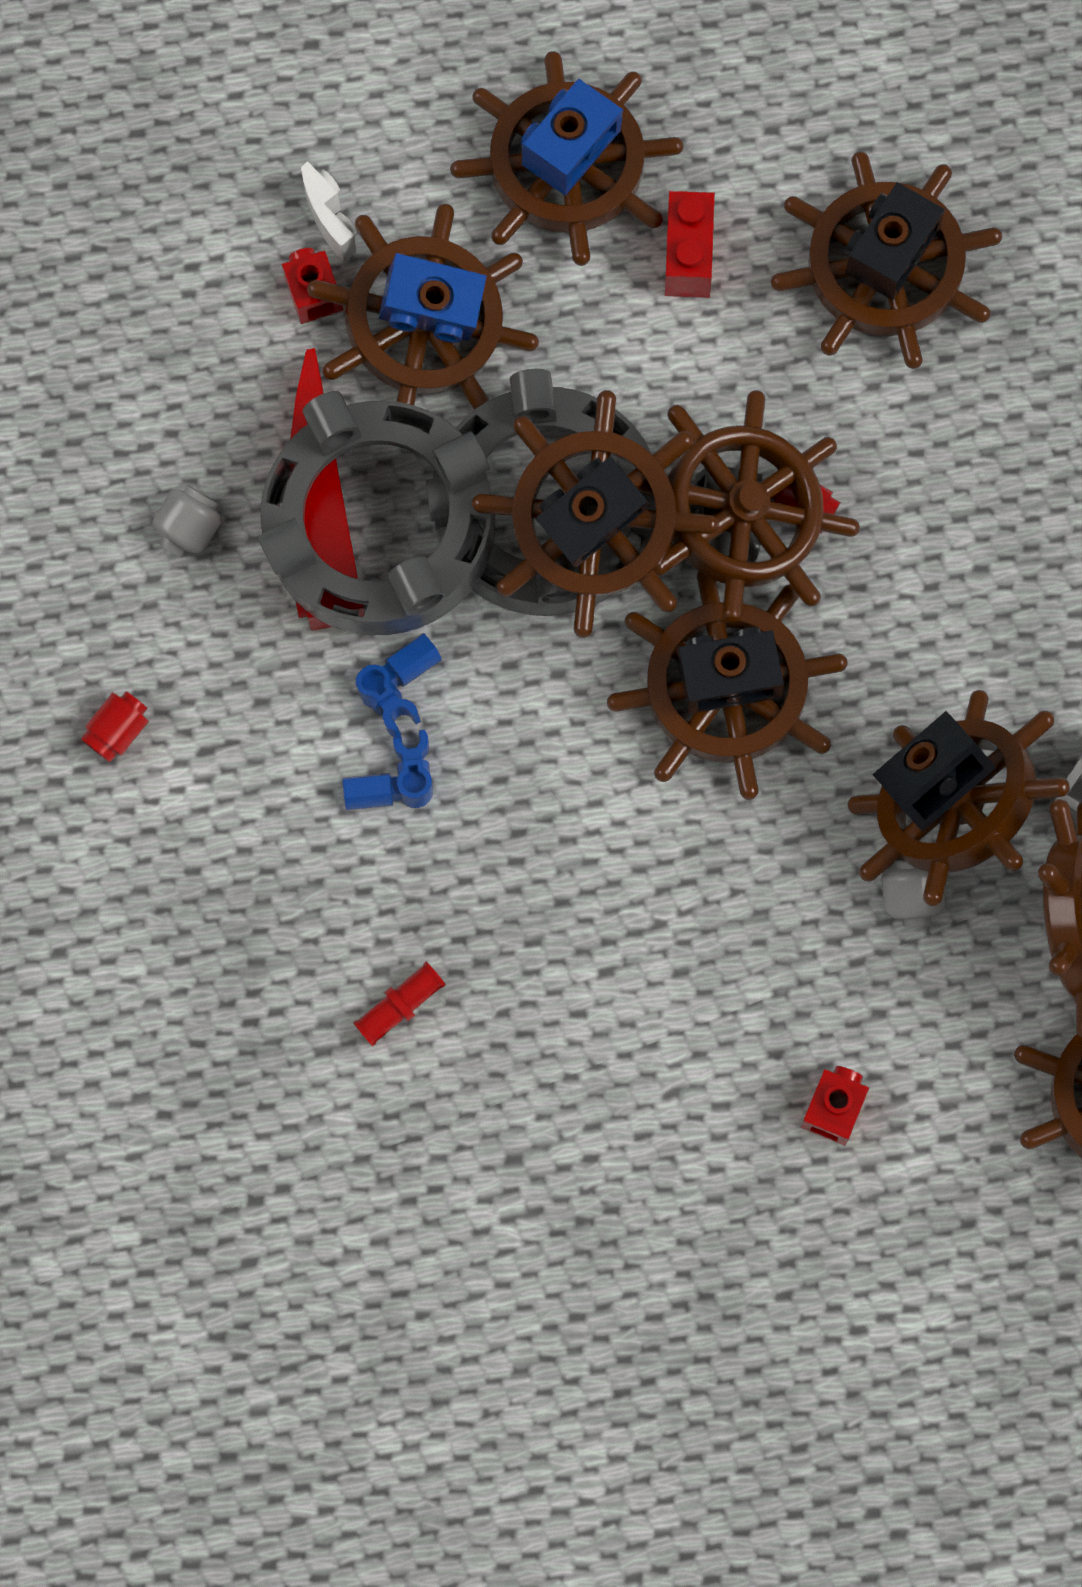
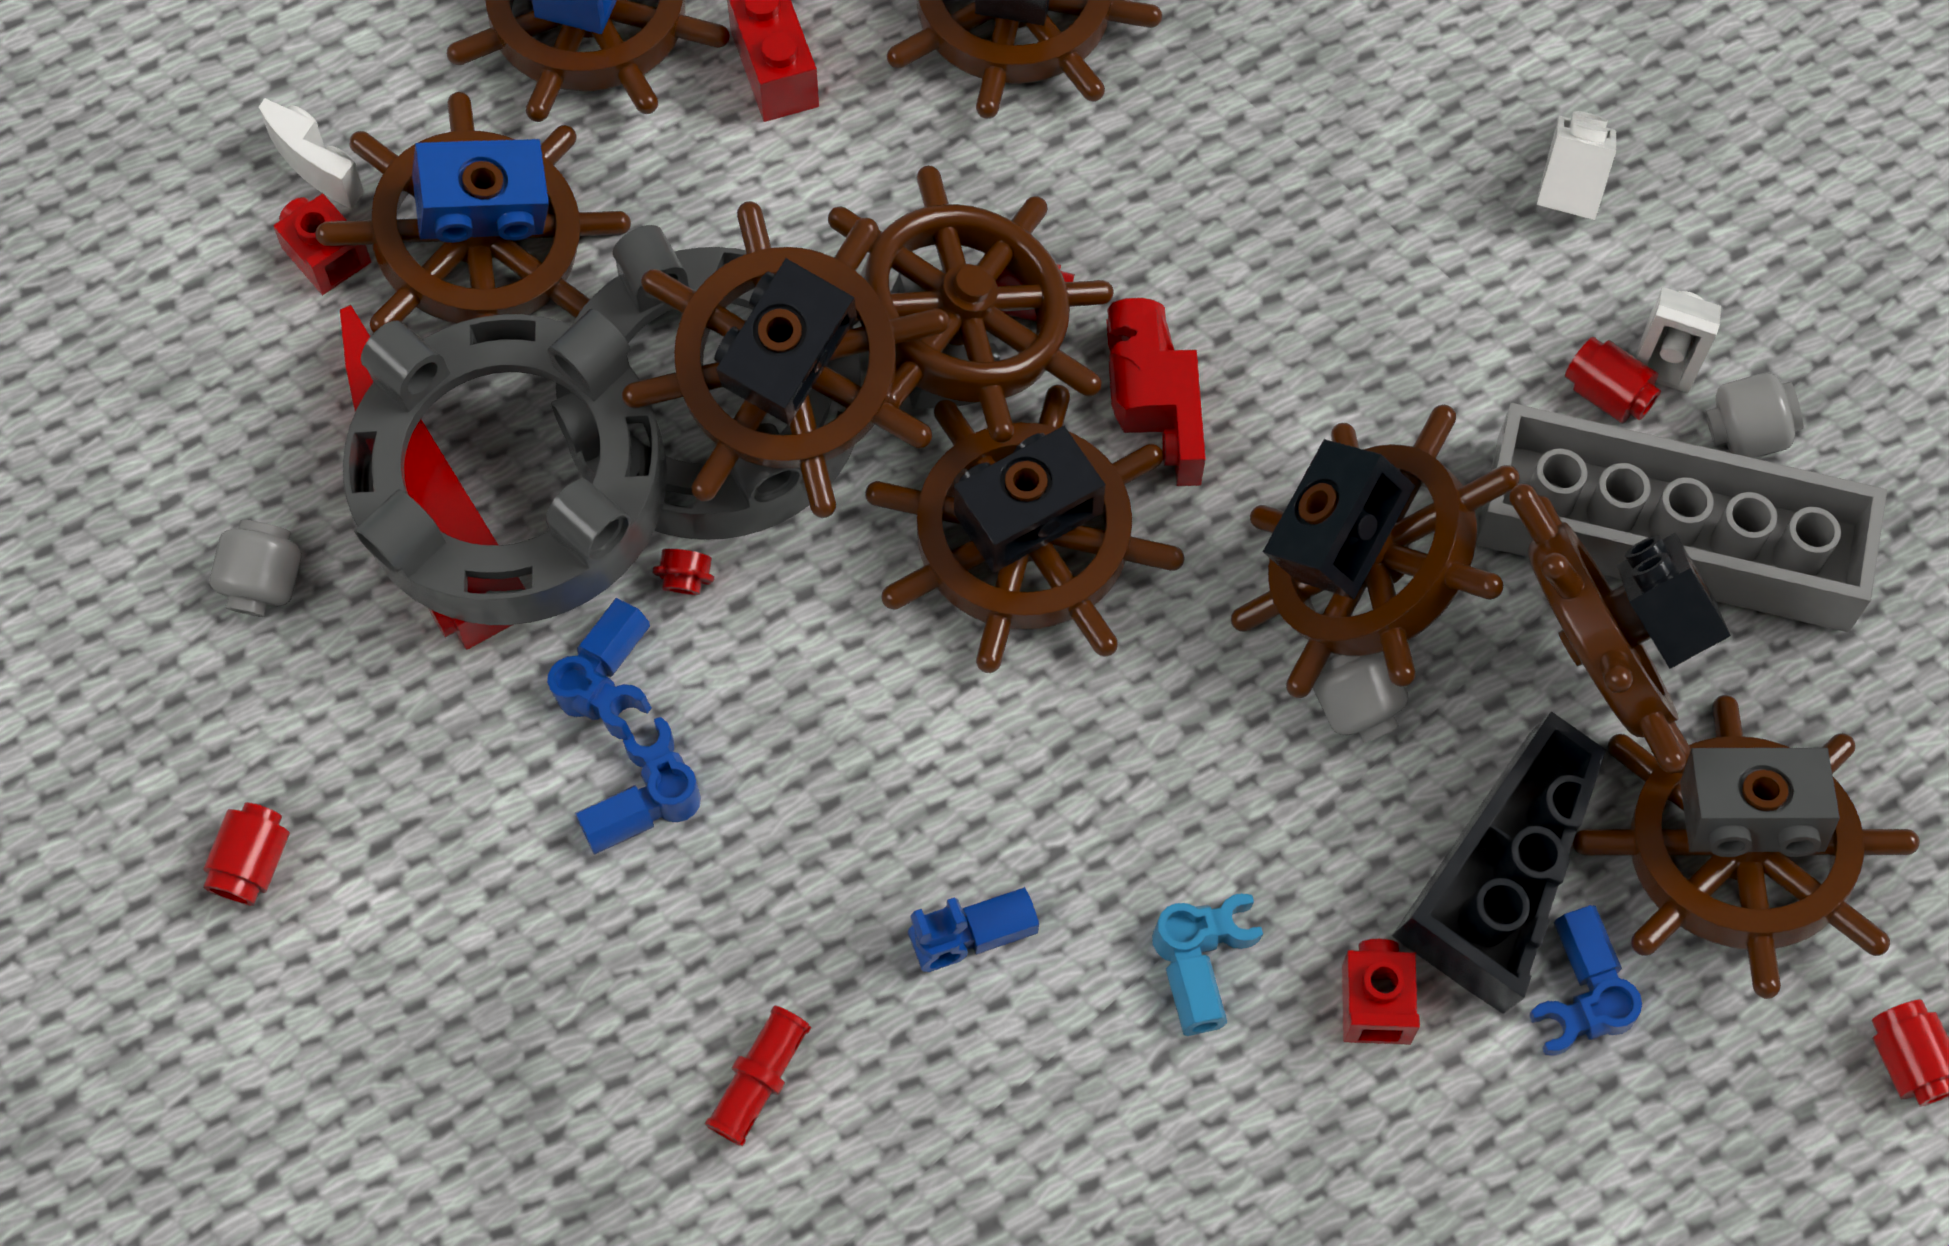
camera: 25 degrees left, 10 degrees down
none -> red plate [652,549,715,595]
none -> blue bar [907,887,1039,972]
none -> red plate [1106,298,1206,486]
none -> dark azure bar [1152,893,1263,1036]
none -> black wedge [1392,711,1606,1014]
none -> blue bar [1529,905,1642,1056]

